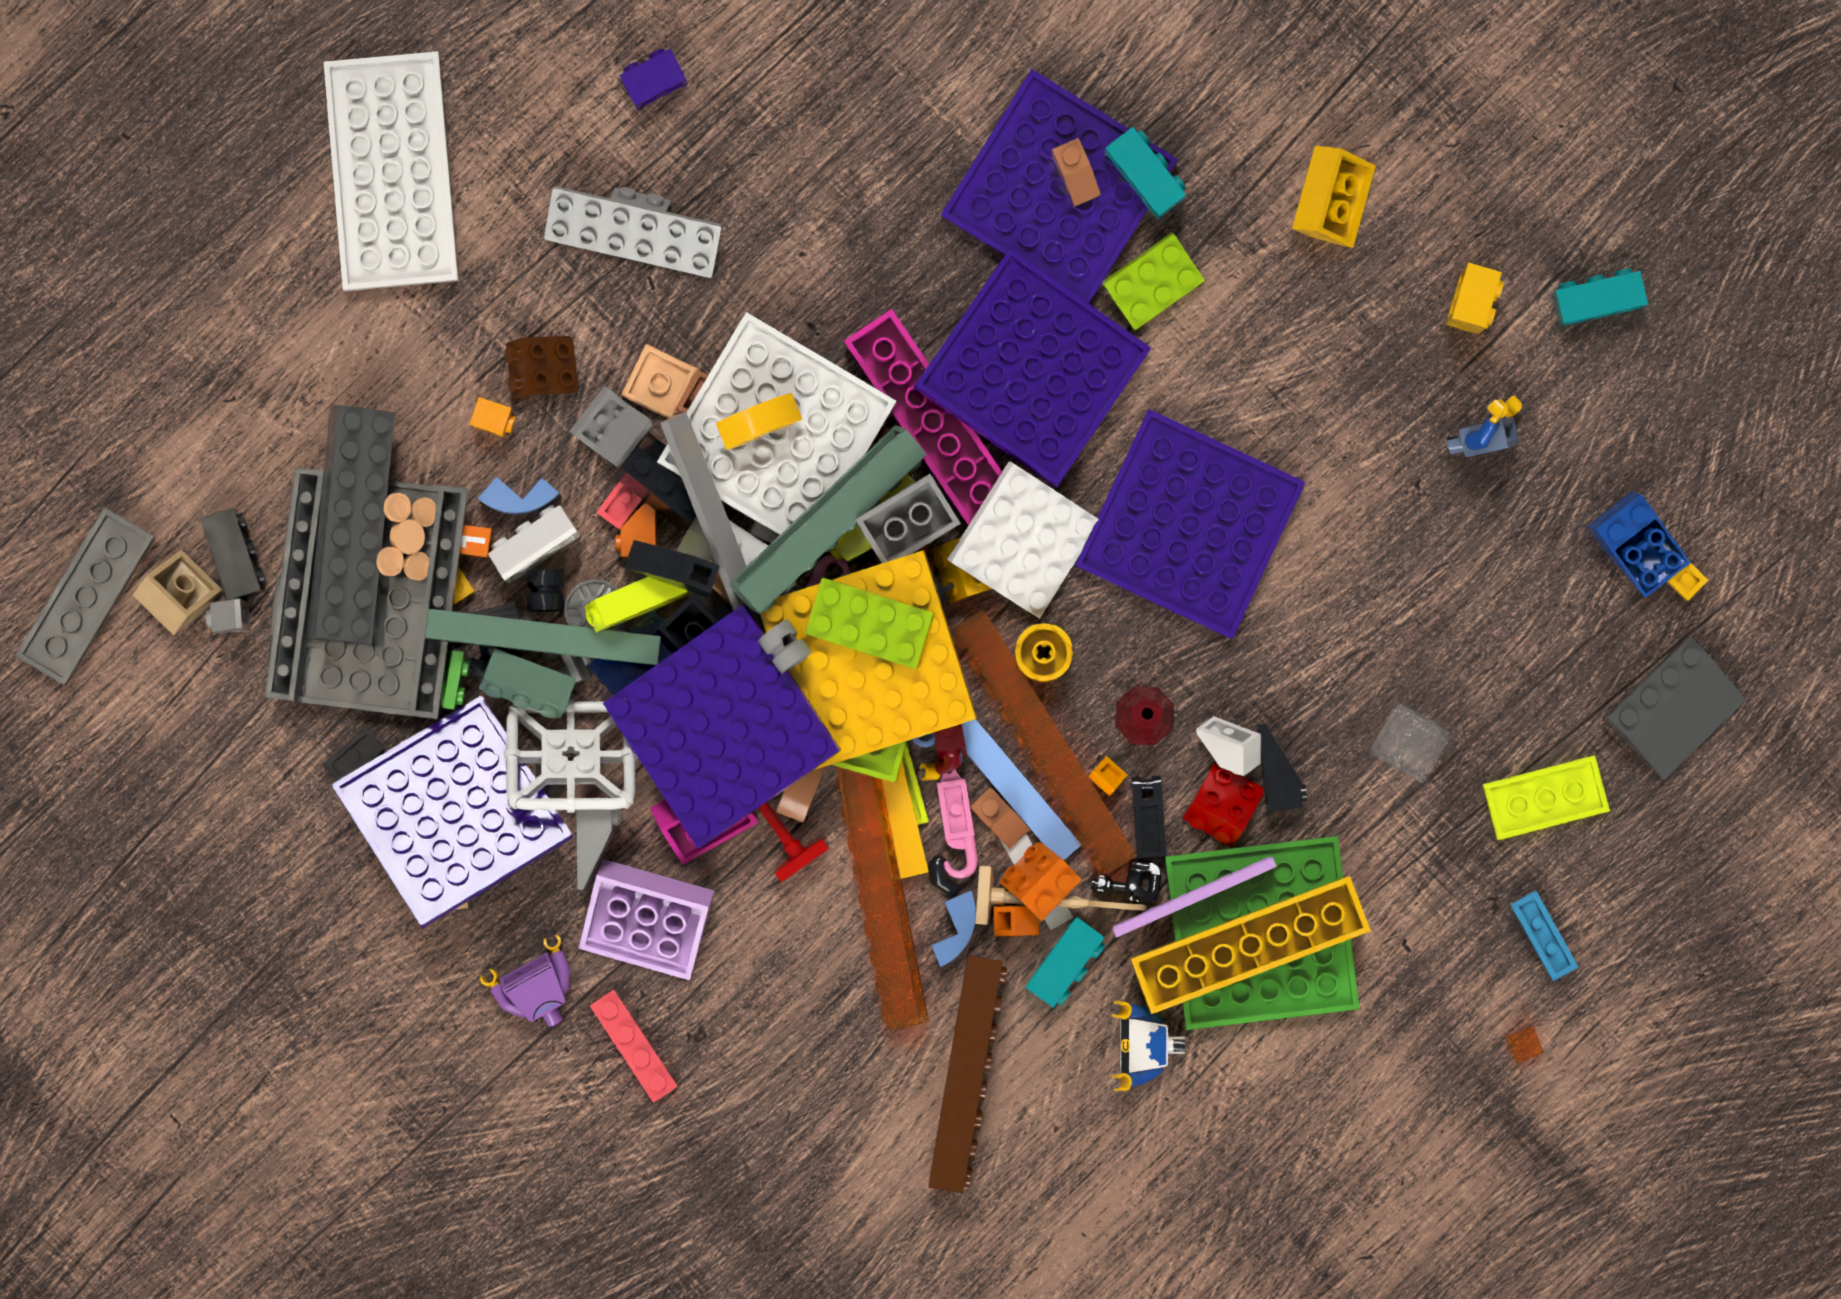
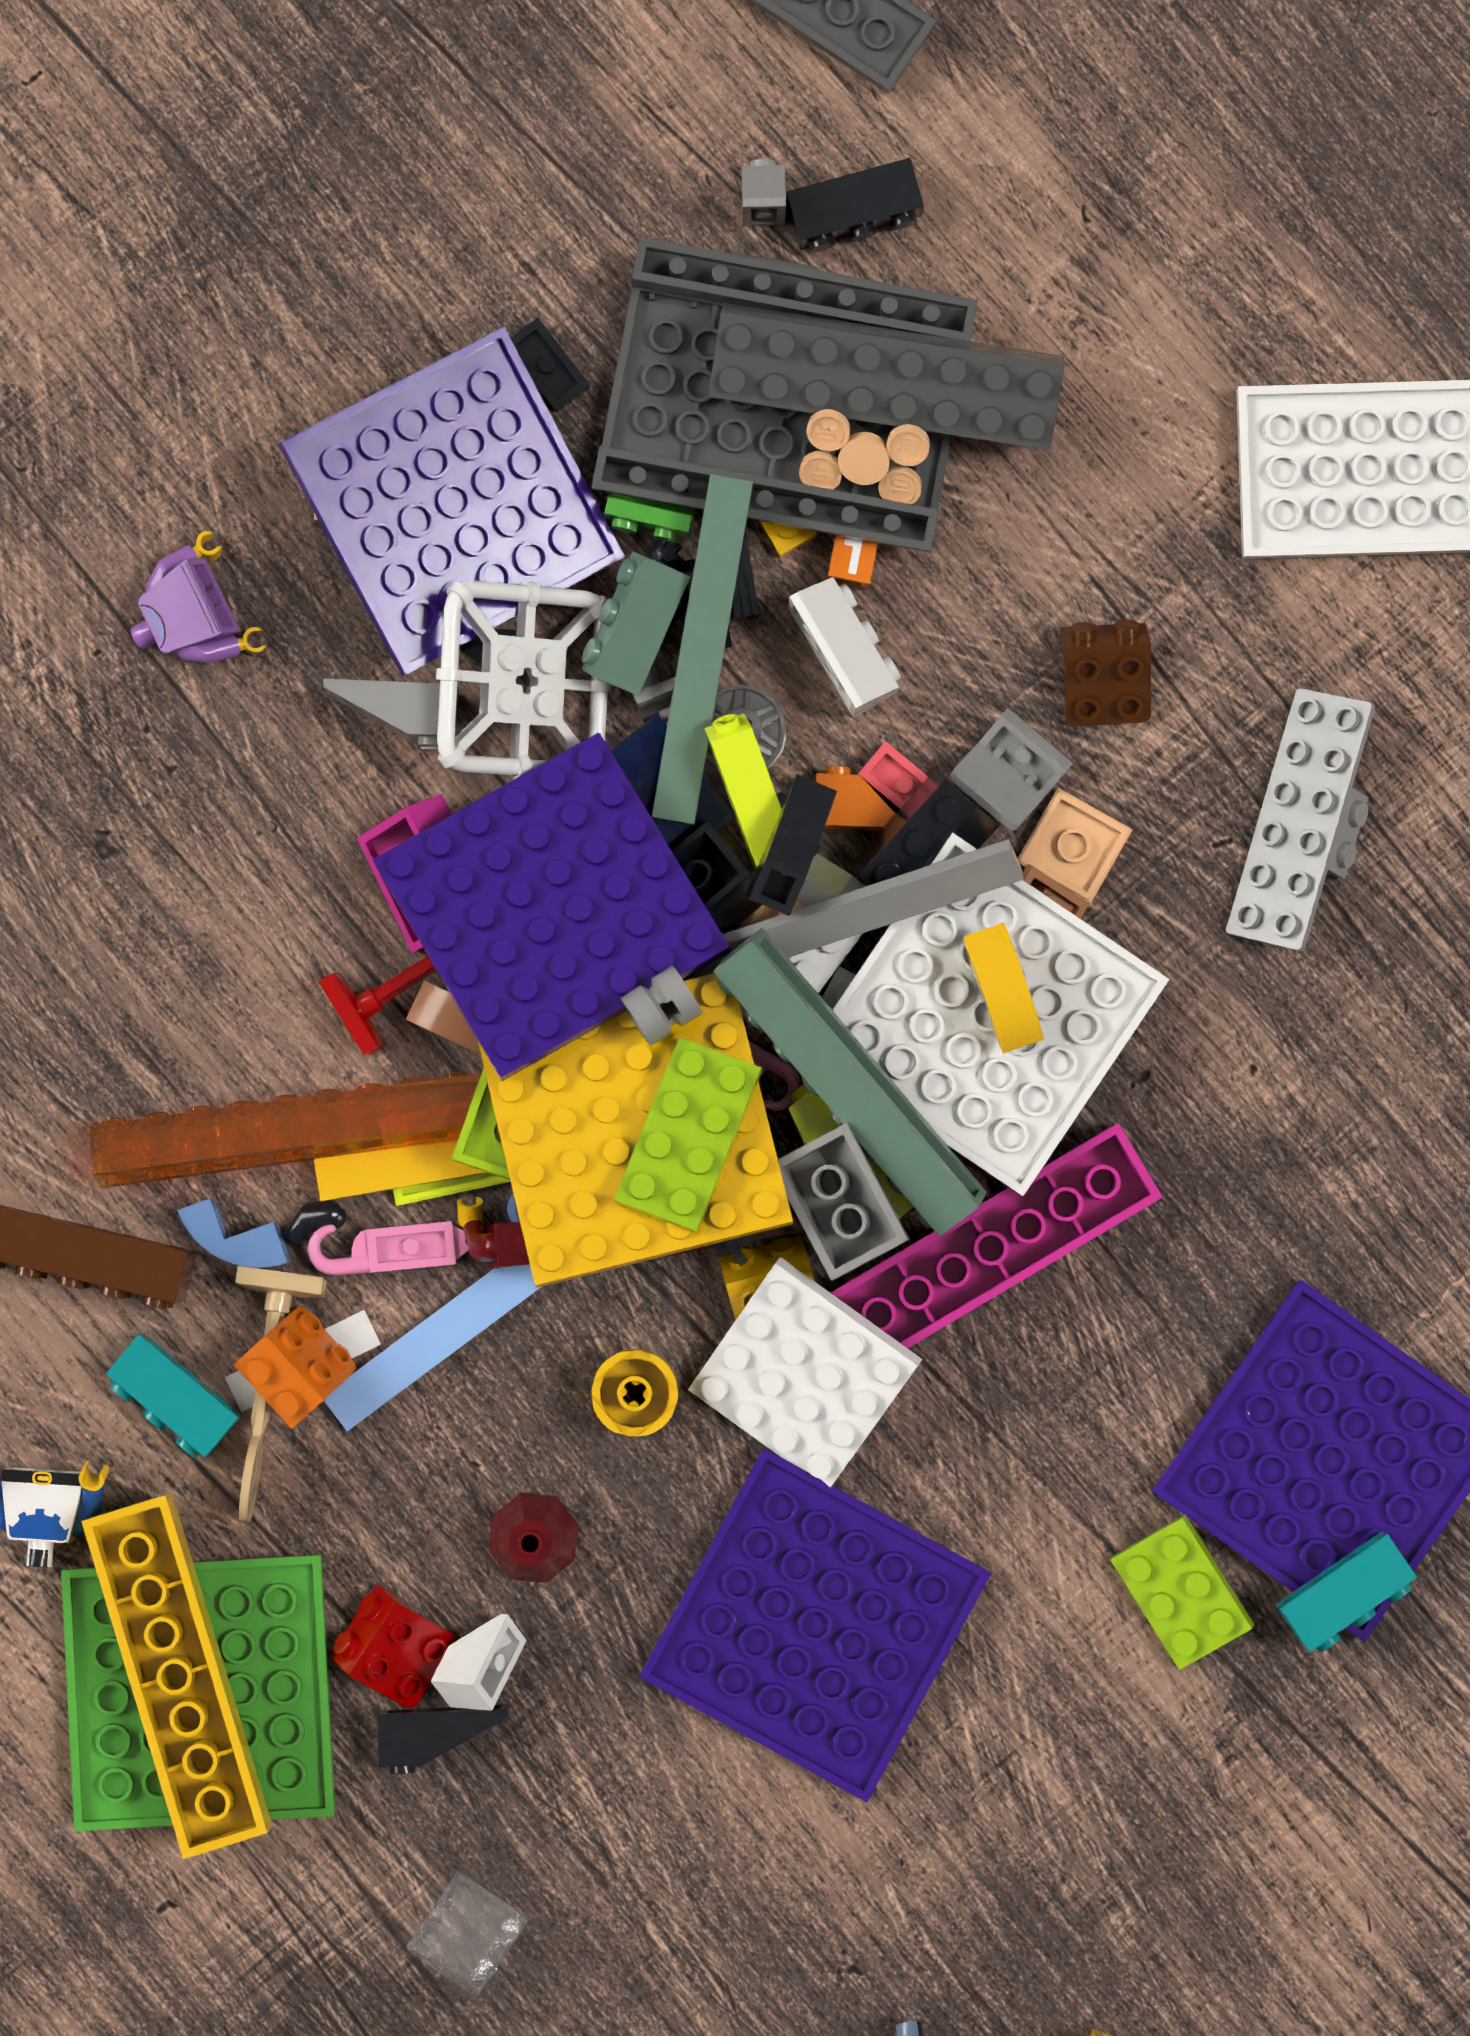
camera: 90 degrees right, 0 degrees up
tan slope [133,550,222,635] -> none
light orange brick [469,397,516,438] -> none
medium blue brick [477,477,561,515] -> none
black wheel [527,569,565,612] -> none
lavender slope [578,859,715,980] -> none
coral plate [590,989,678,1103] -> none
dark purple plate [913,248,1151,488] -> none
clear orange brick [952,609,1137,874] -> none
nougat slope [970,787,1030,849] -> none
orange brick [994,906,1039,936] -> none
nougat slope [1051,138,1101,207] -> none
light orange plate [1088,756,1128,796] -> none
black piece [1091,859,1162,904] -> none
lavender tile [1111,857,1277,938] -> none
black plate [1131,775,1167,858] -> none
yellow slope [1292,146,1376,248] -> none

